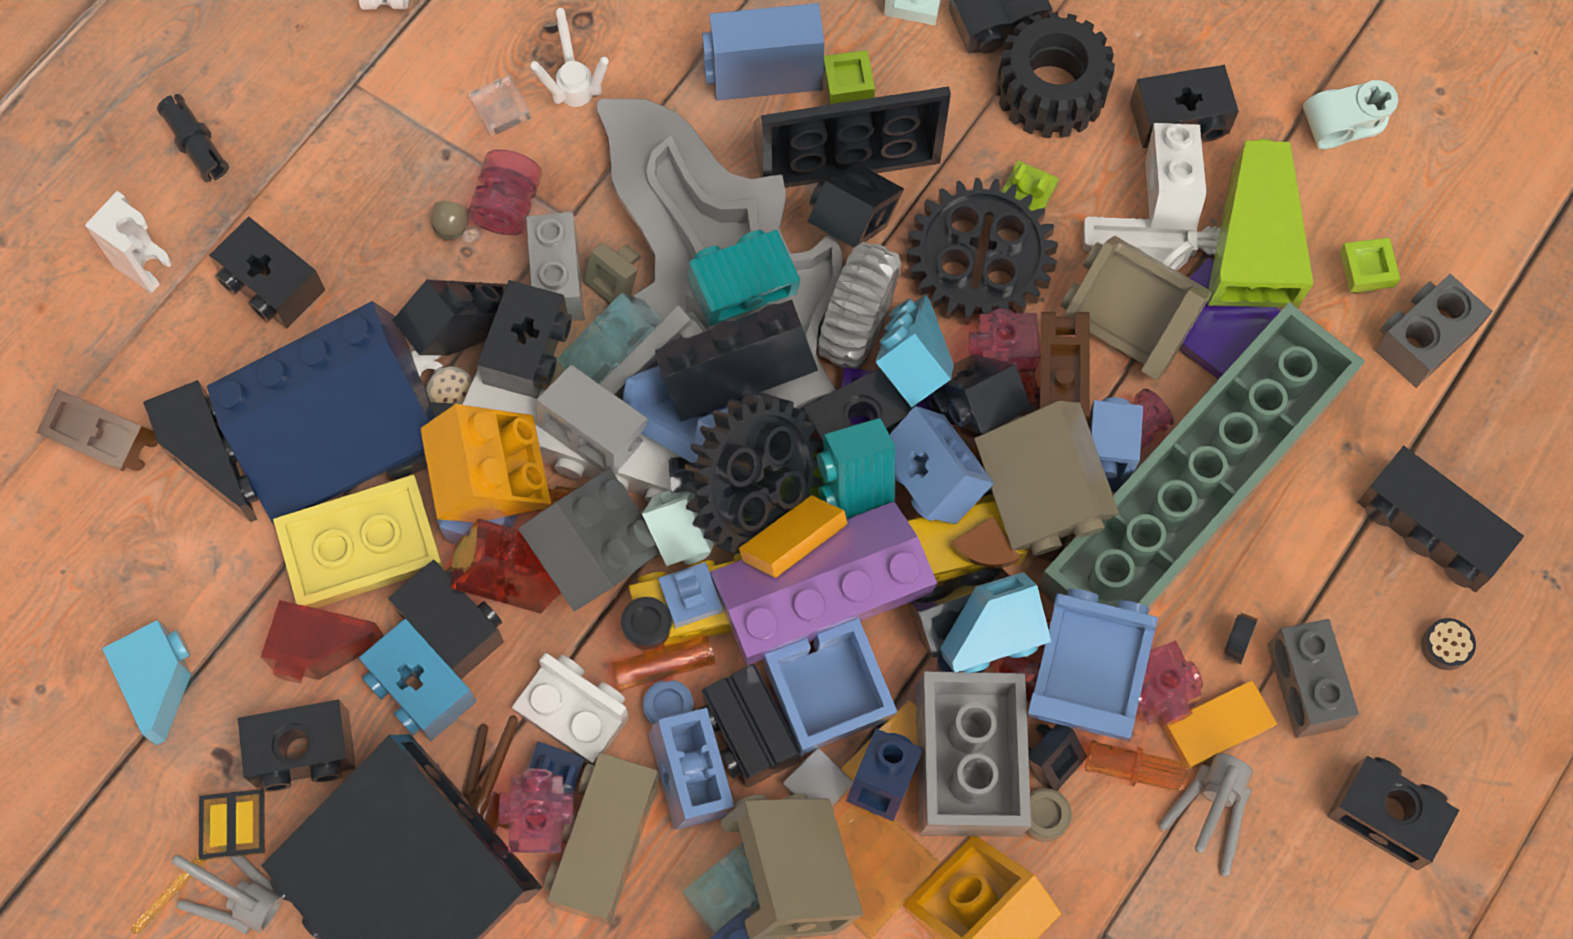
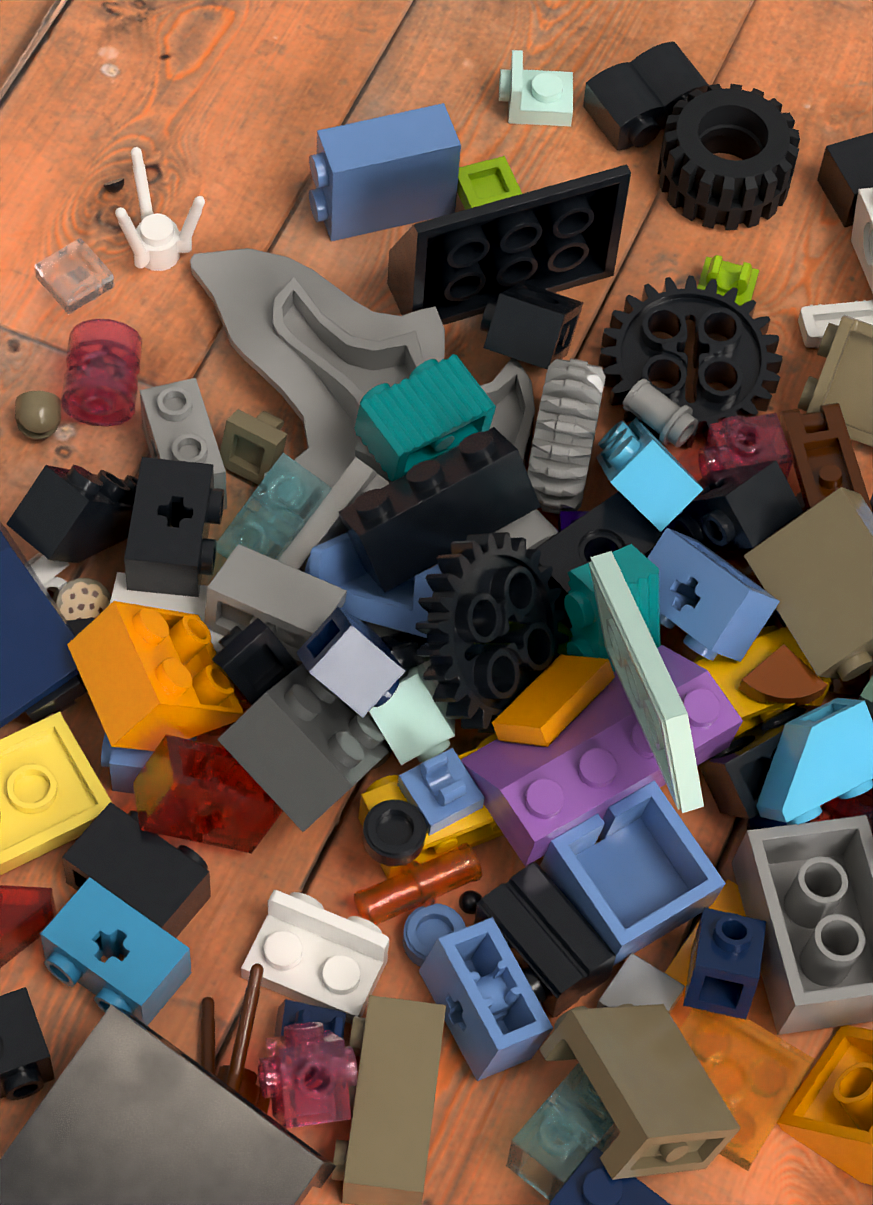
camera: 15 degrees left, 10 degrees down
none -> black tile [212,618,299,705]
none -> slope [296,607,406,718]
none -> black piece [459,890,482,914]
none -> light aqua tile [589,551,704,813]
none -> light grey pin [623,379,698,448]

